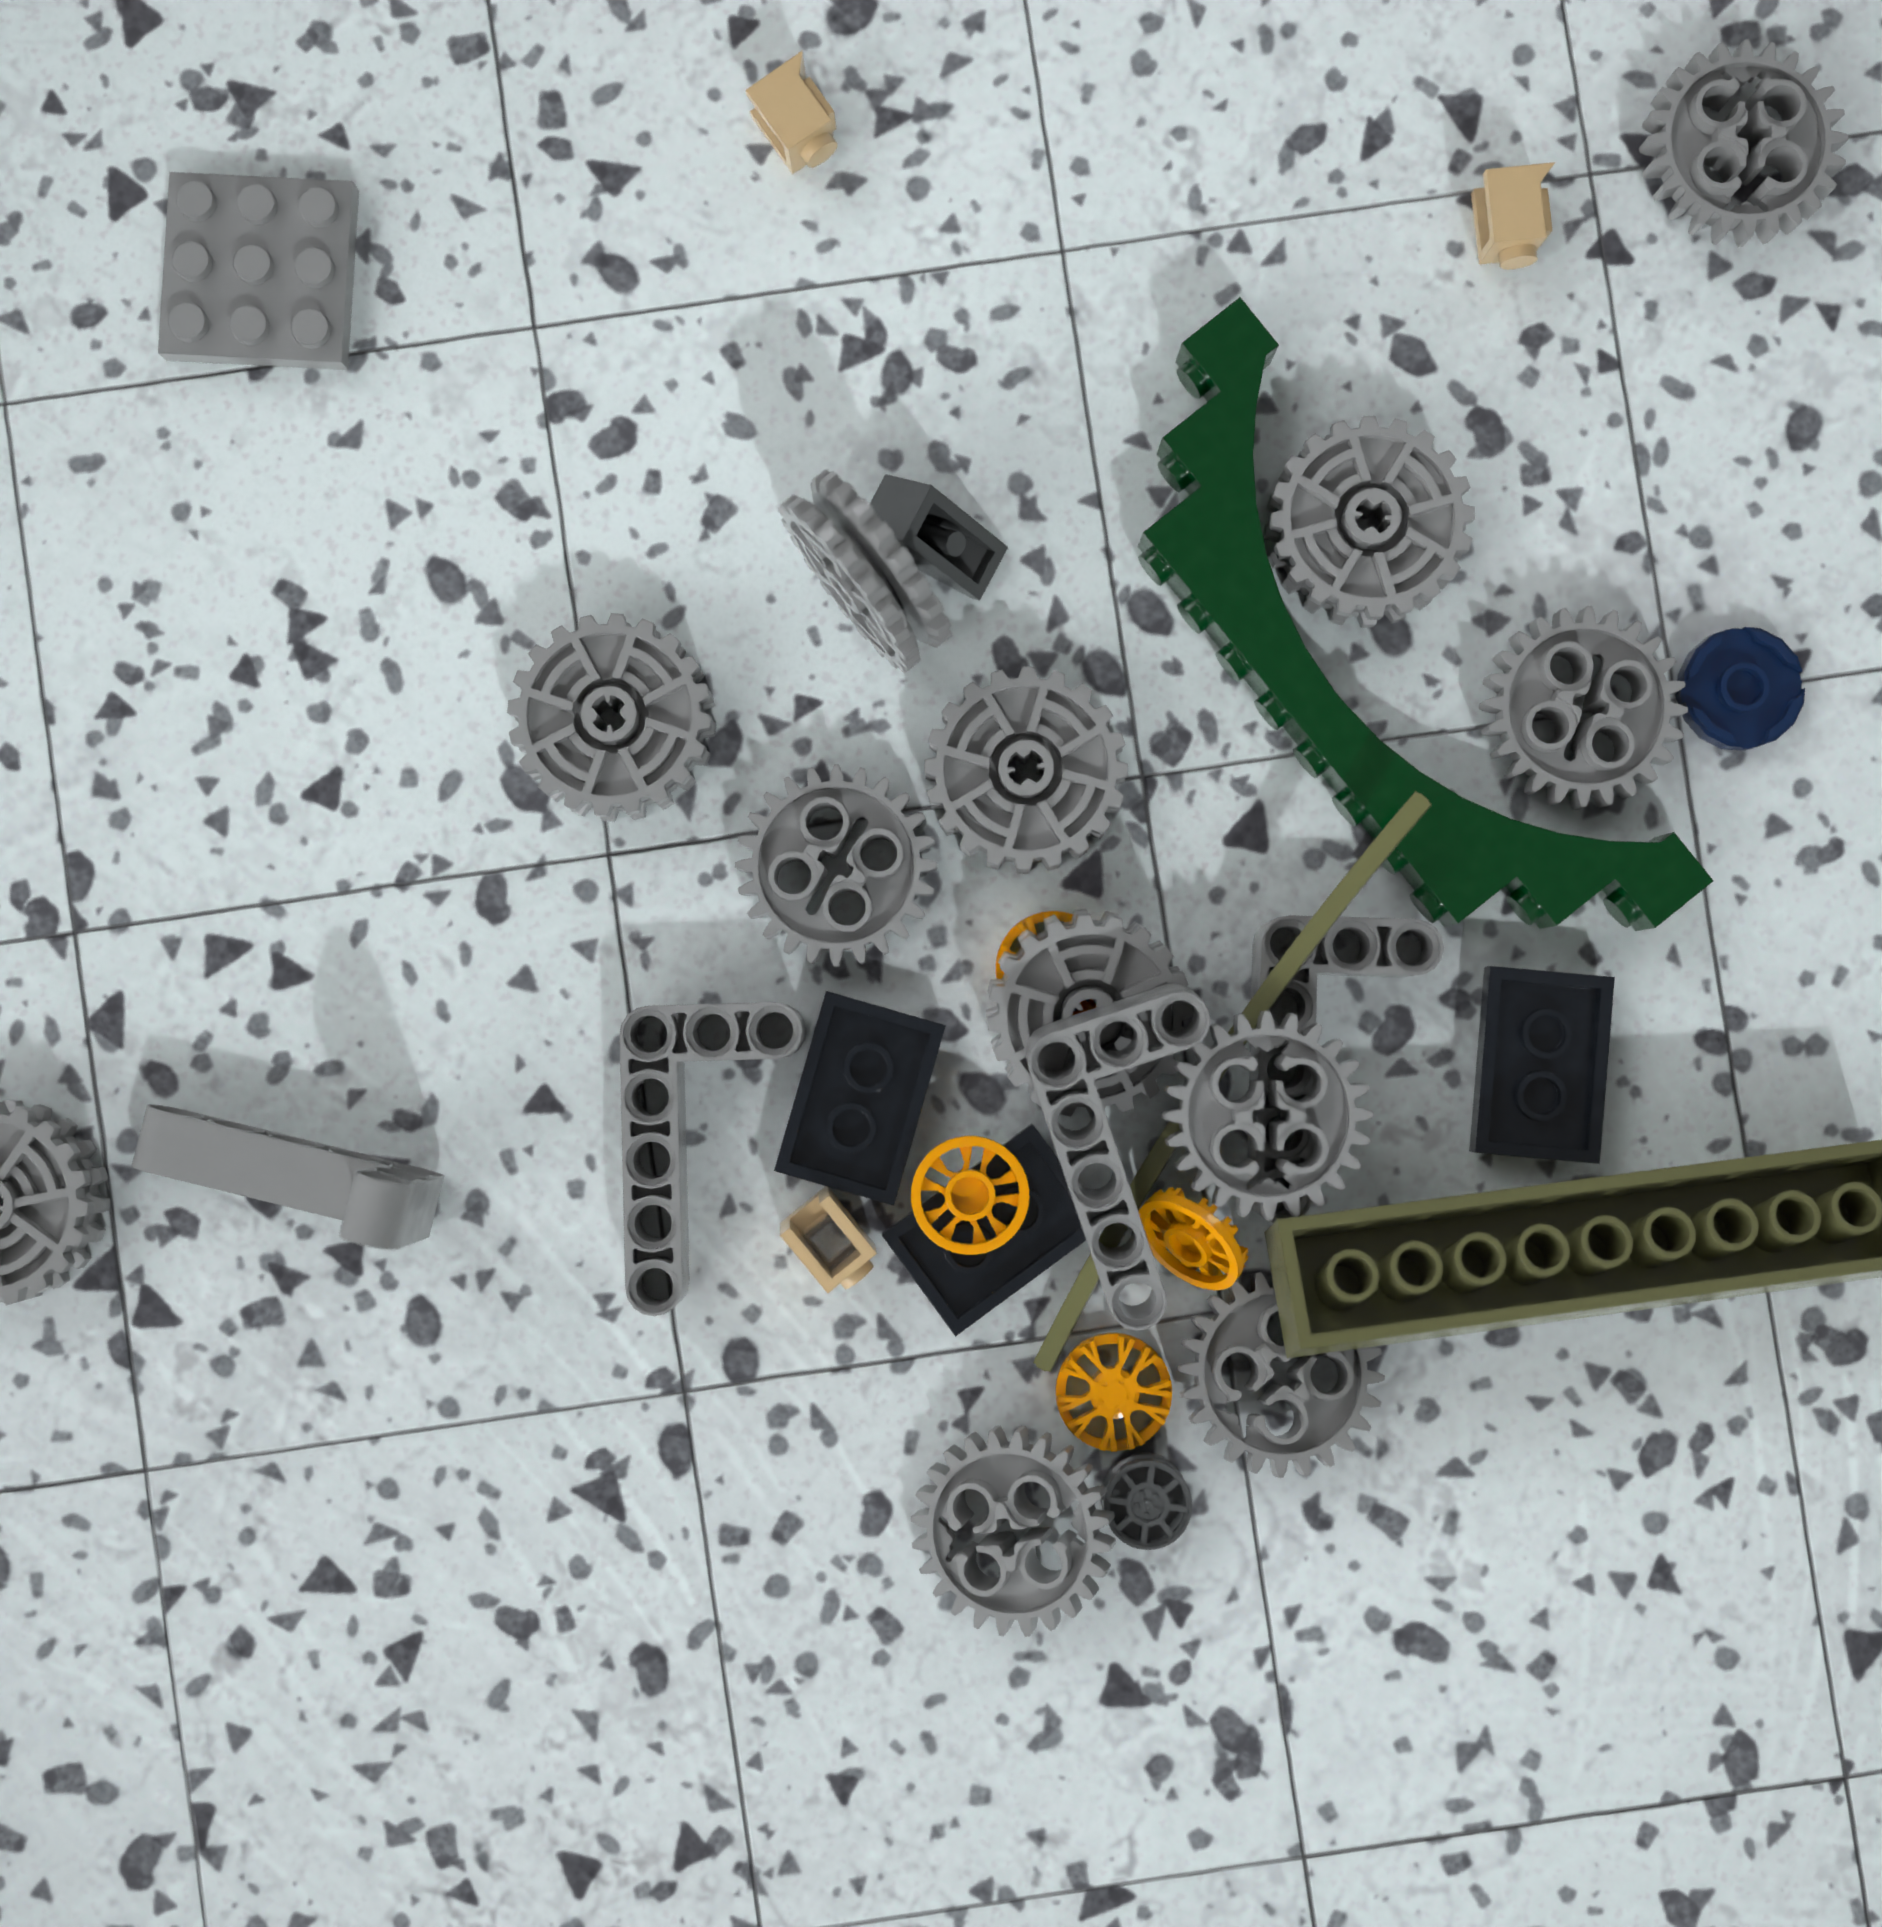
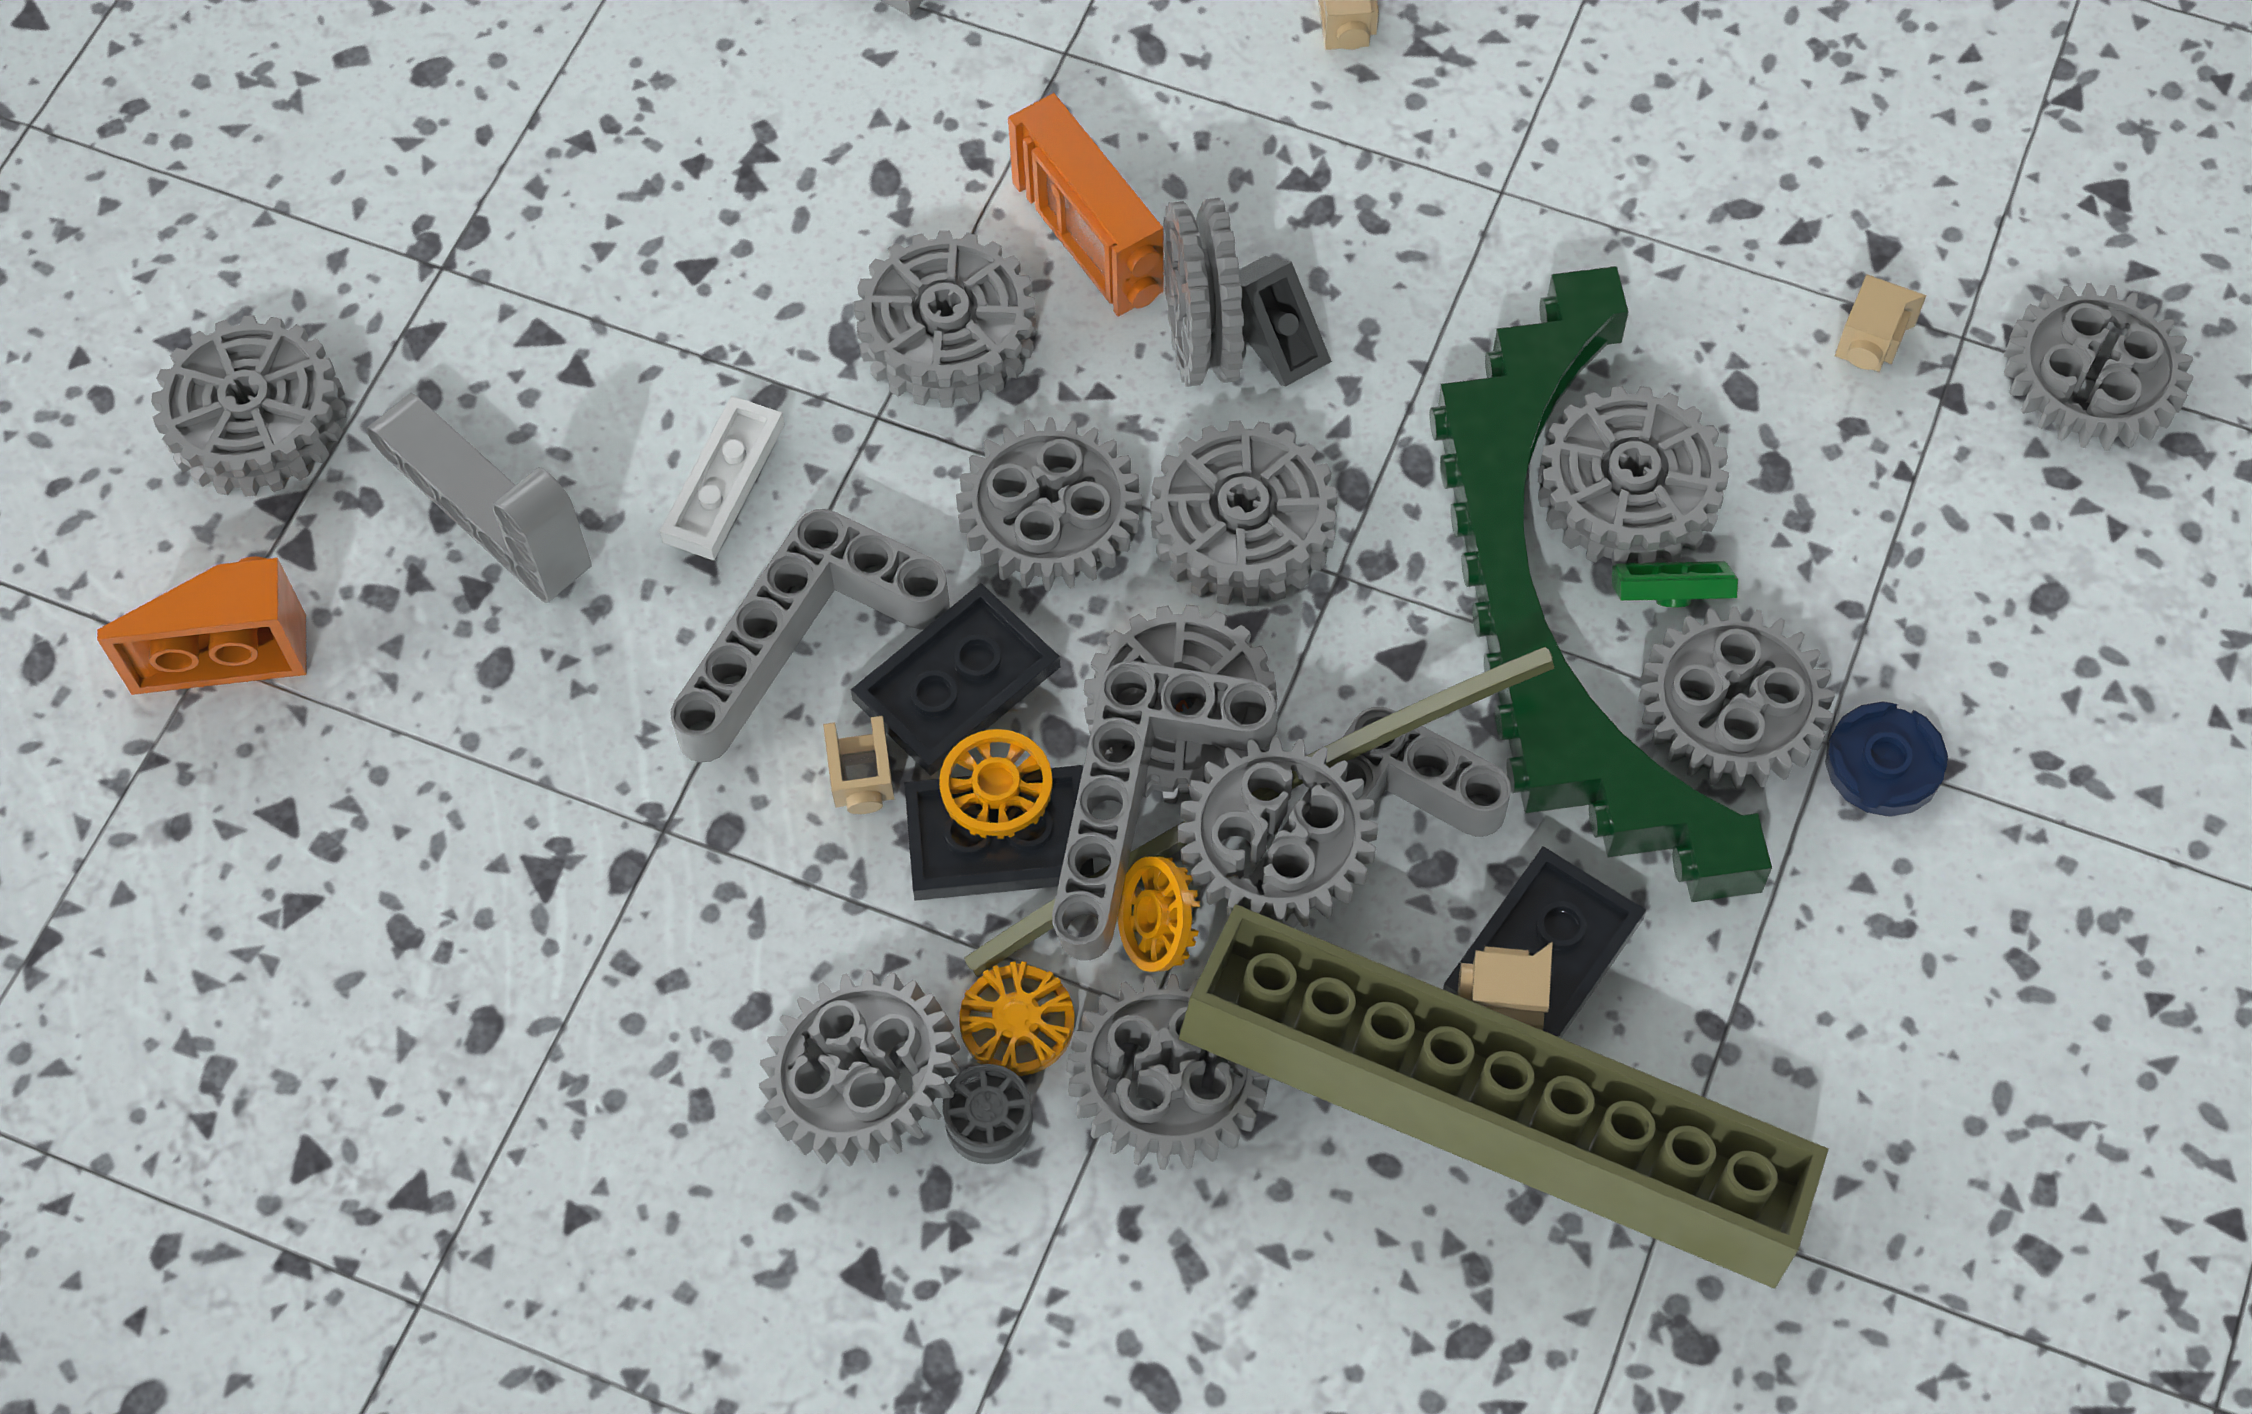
camera: 30 degrees right, 25 degrees down
none -> orange slope [97,556,307,695]
none -> white plate [659,396,785,560]
none -> orange door [1008,93,1164,317]
none -> tan window [1458,942,1552,1030]
none -> green plate [1612,561,1738,608]

